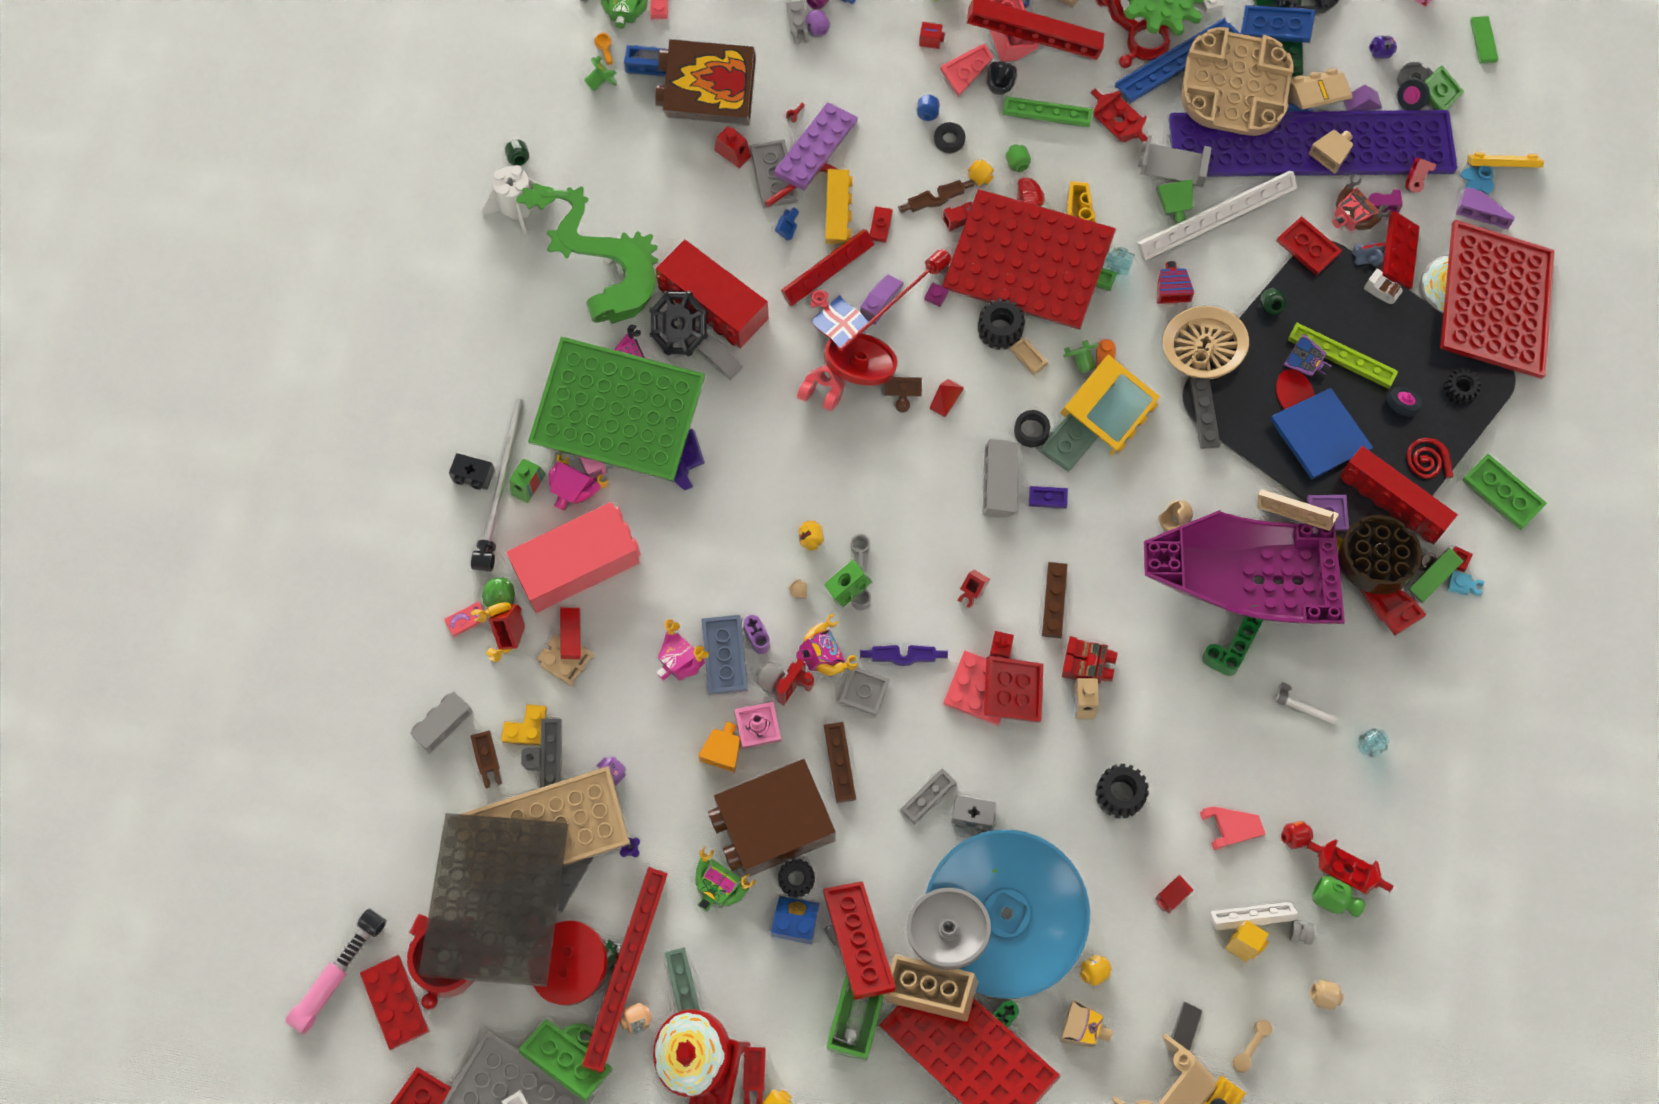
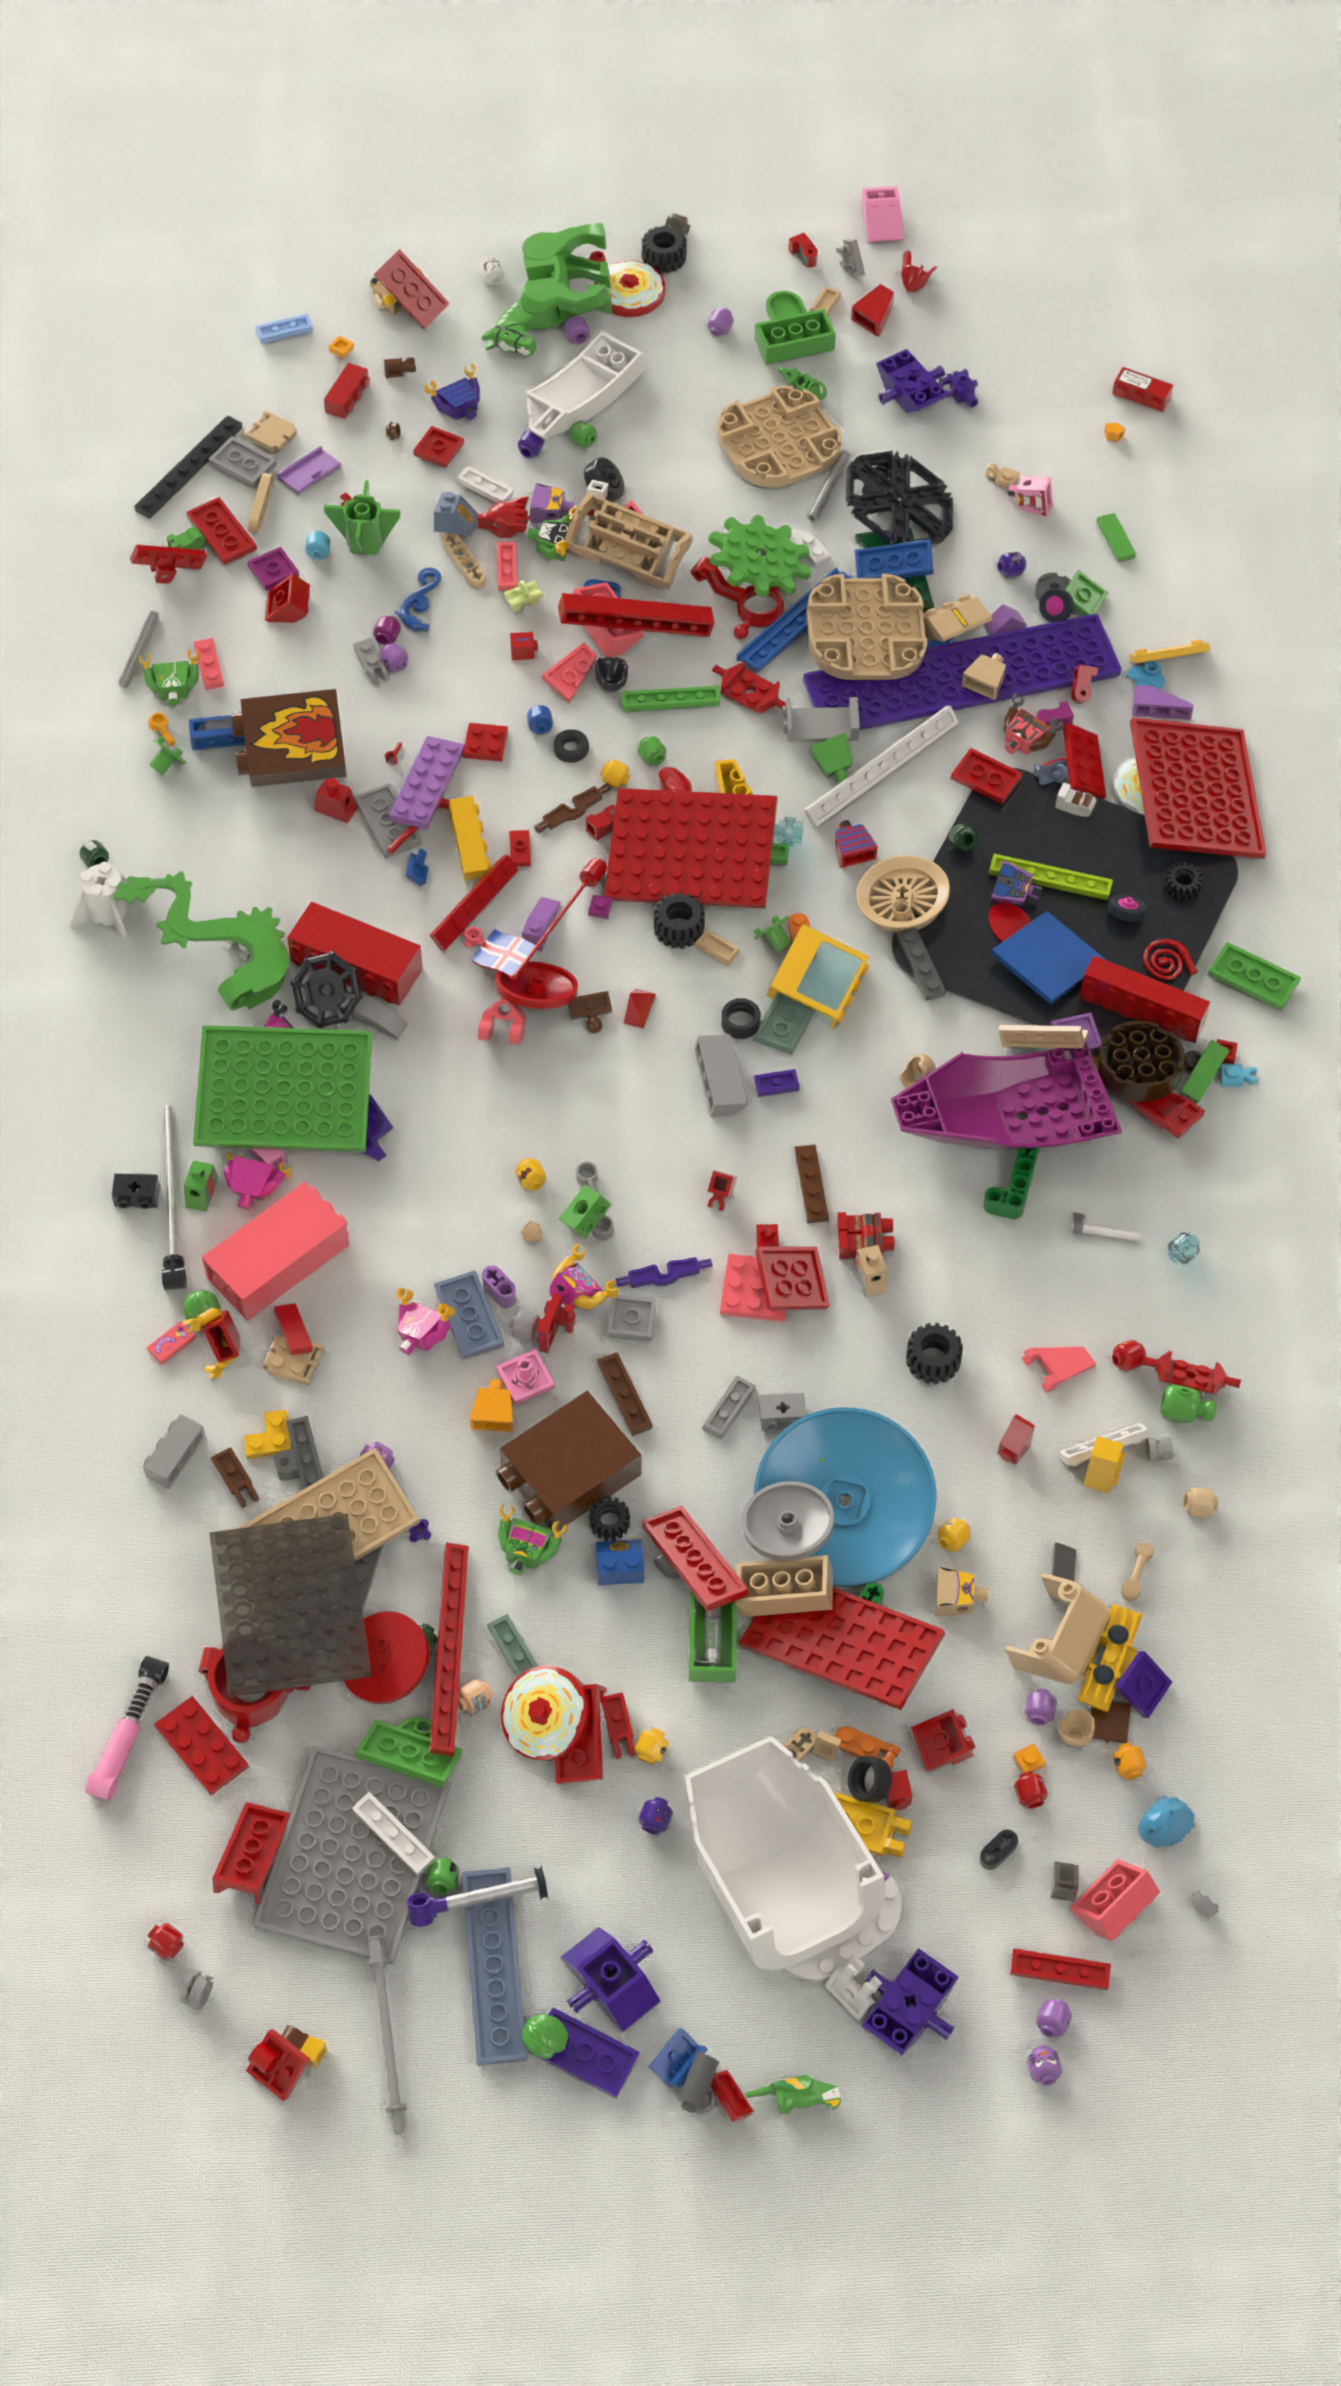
camera: 15 degrees left, 10 degrees down
none -> red plate [463,722,508,762]

